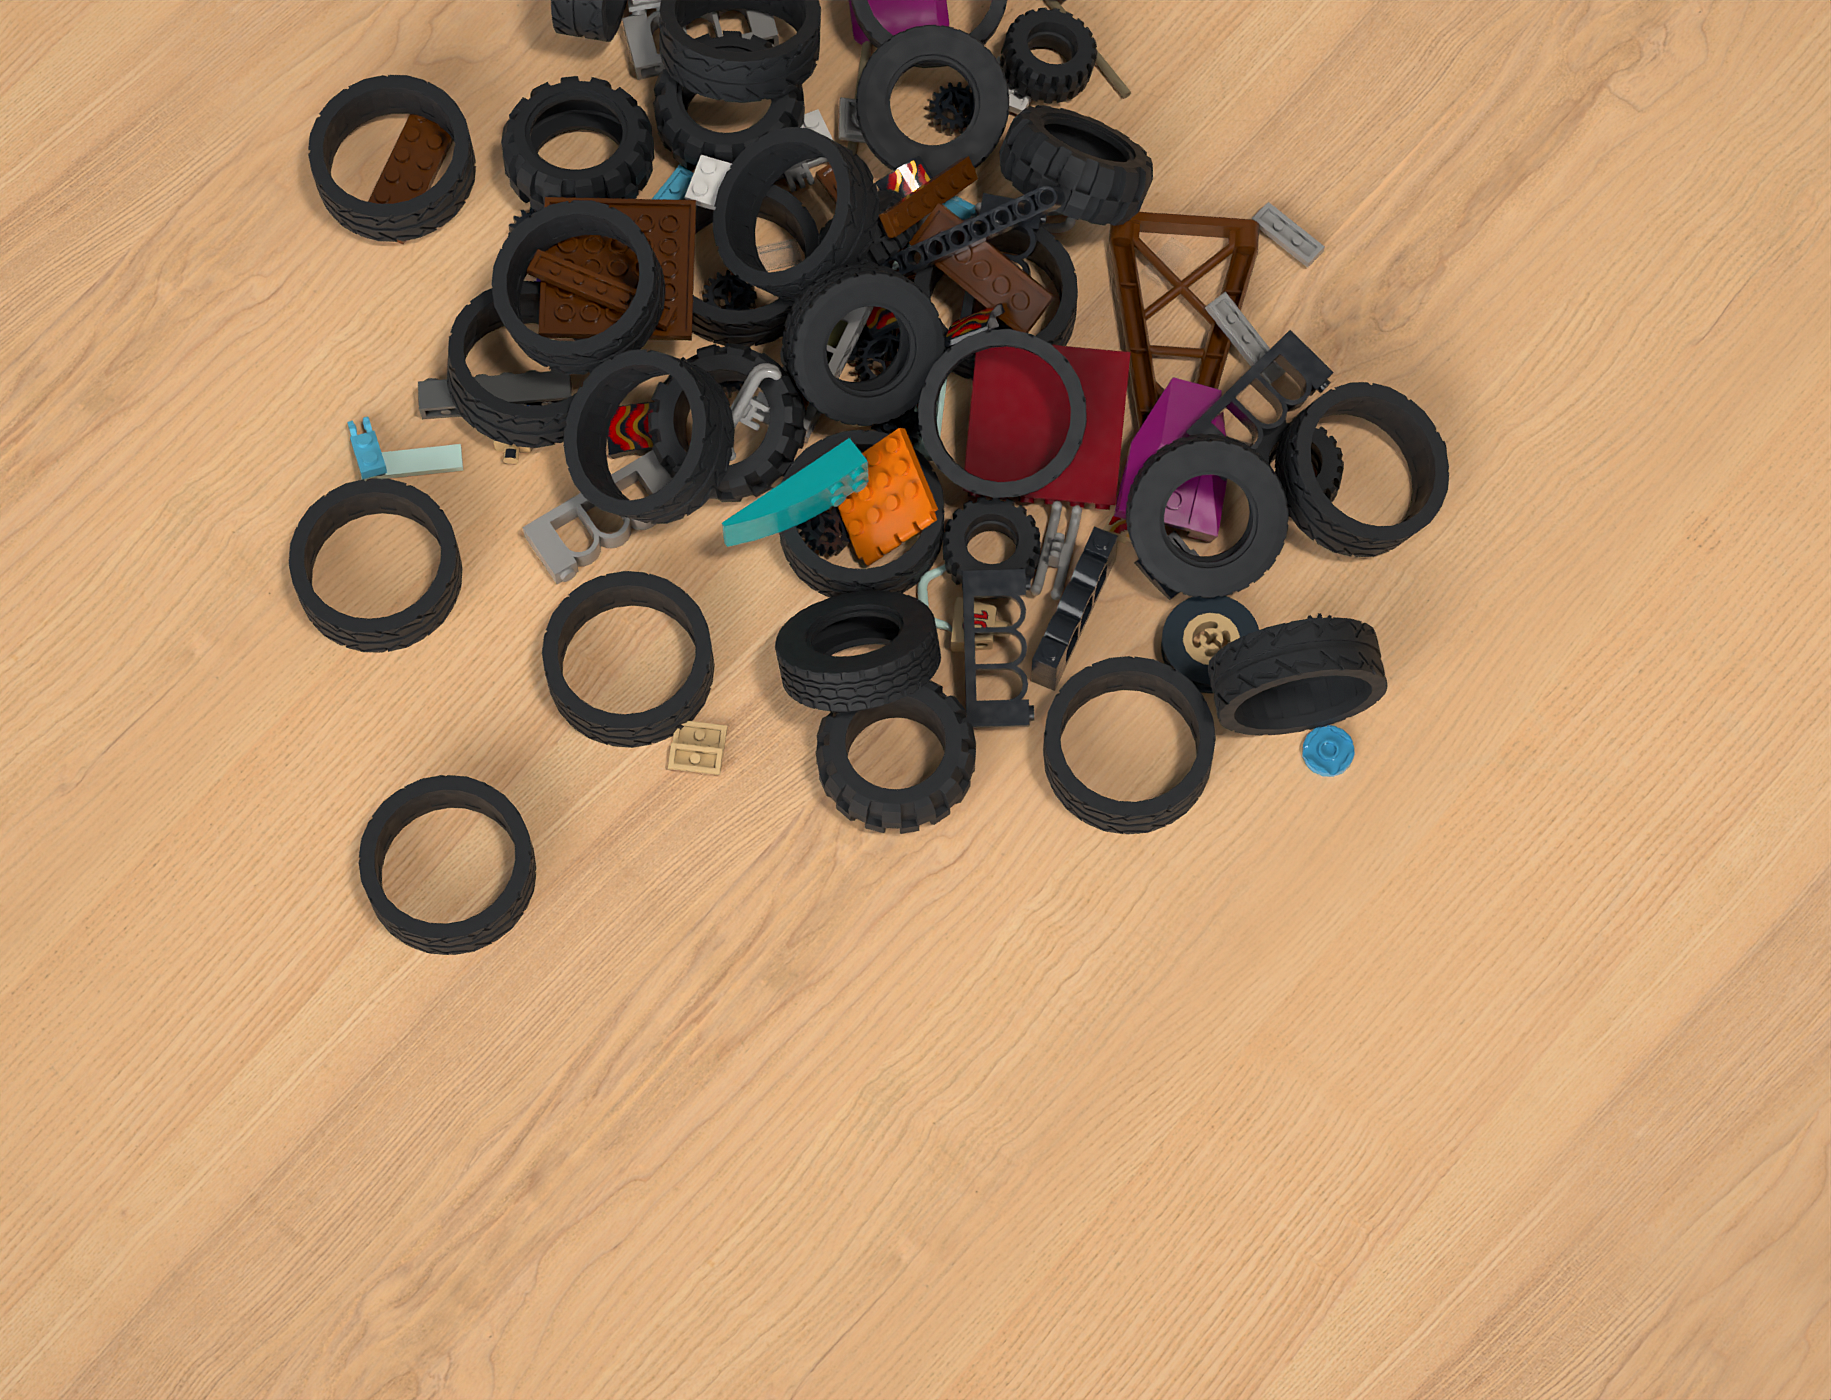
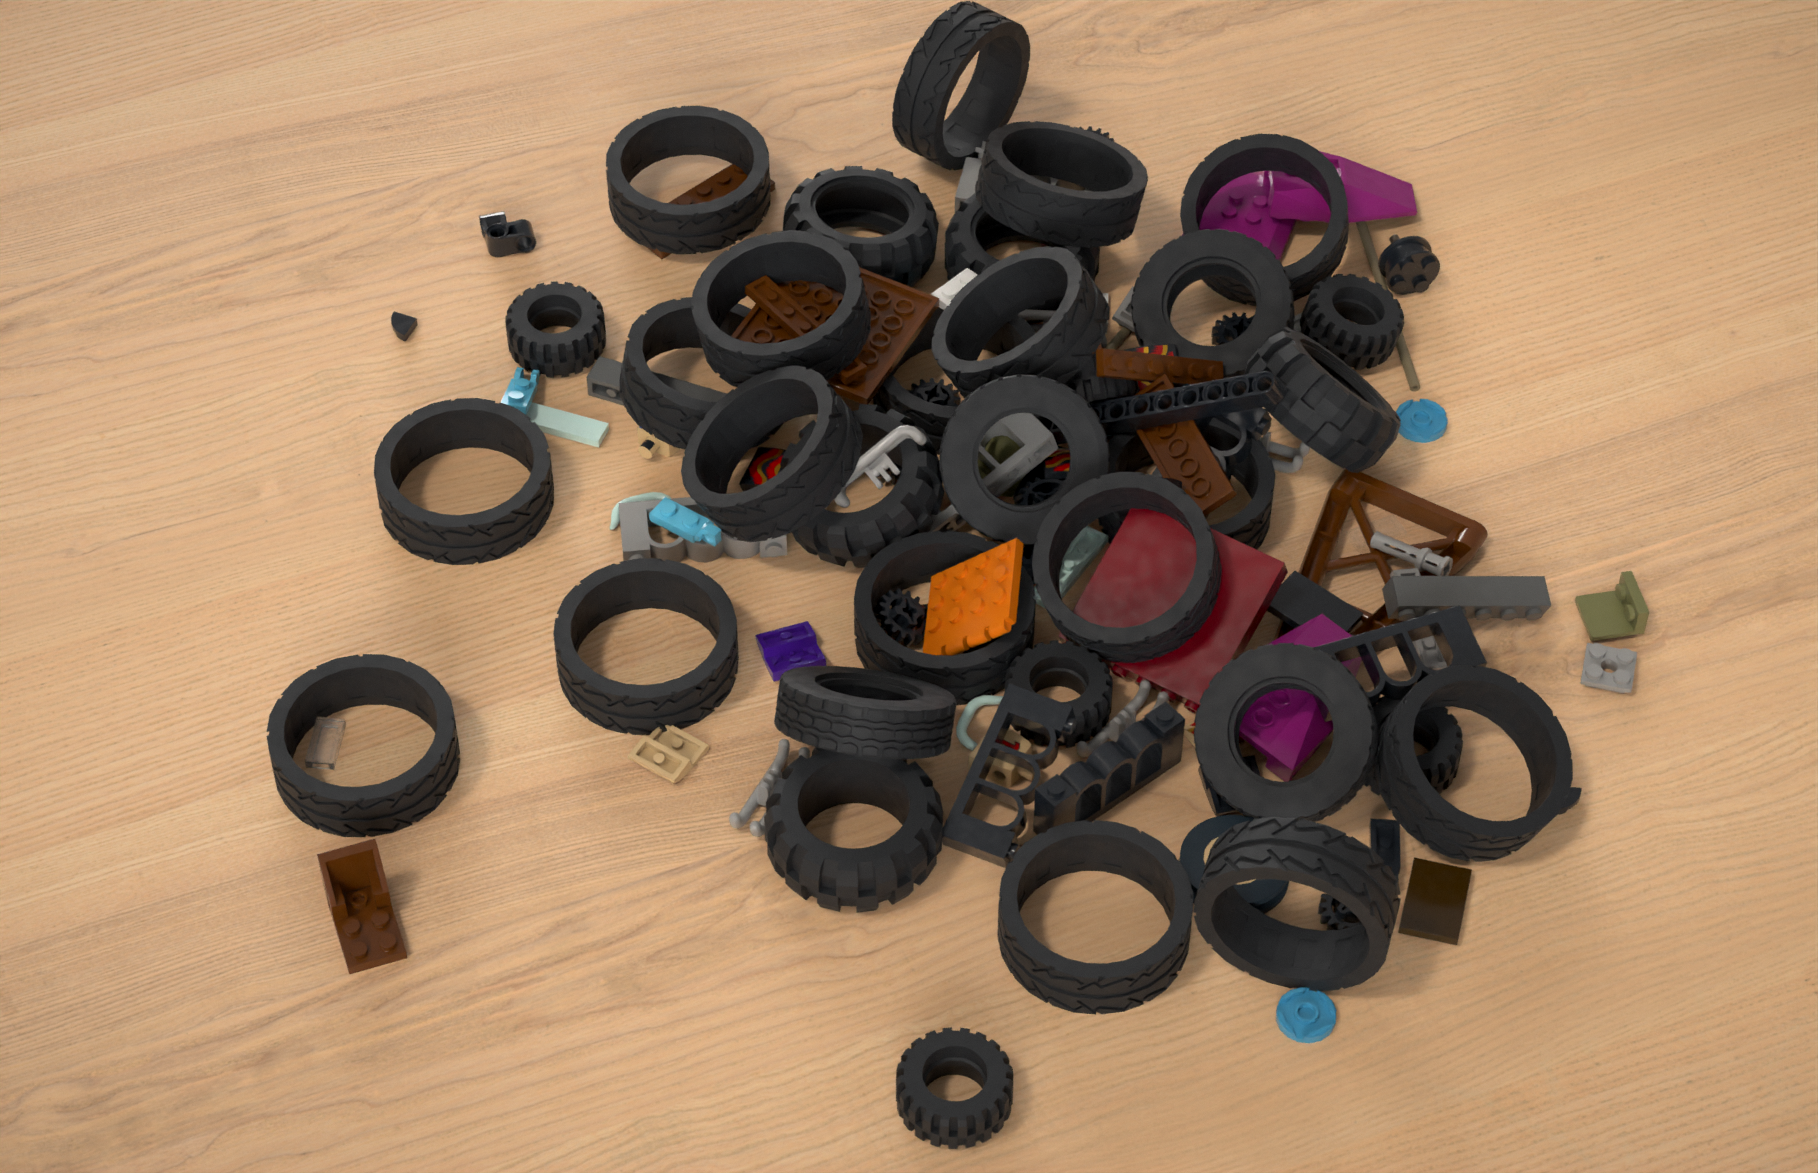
camera: 25 degrees right, 20 degrees down
teal slope [722,438,869,547] -> none
light grey plate [1252,202,1325,268] -> none
none -> clear tile [305,717,346,770]
none -> reddish brown bracket [317,839,407,975]
none -> black tile [391,311,418,341]
none -> black piece [479,211,537,257]
none -> black tyre [505,281,606,378]
none -> light aqua animal [610,492,672,530]
none -> medium azure hinge [649,497,722,547]
none -> light grey piece [729,739,810,837]
none -> dark purple slope [755,621,827,682]
none -> black tyre [896,1027,1014,1149]
none -> black tile [1267,571,1363,633]
none -> black hinge [1369,818,1401,881]
none -> light grey pin [1370,531,1453,576]
none -> dark grey brick [1382,576,1551,621]
none -> dark azure tile [1396,399,1448,443]
none -> dark brown tile [1398,857,1472,945]
none -> olive bracket [1575,571,1649,641]
none -> light grey piece [1580,643,1637,693]

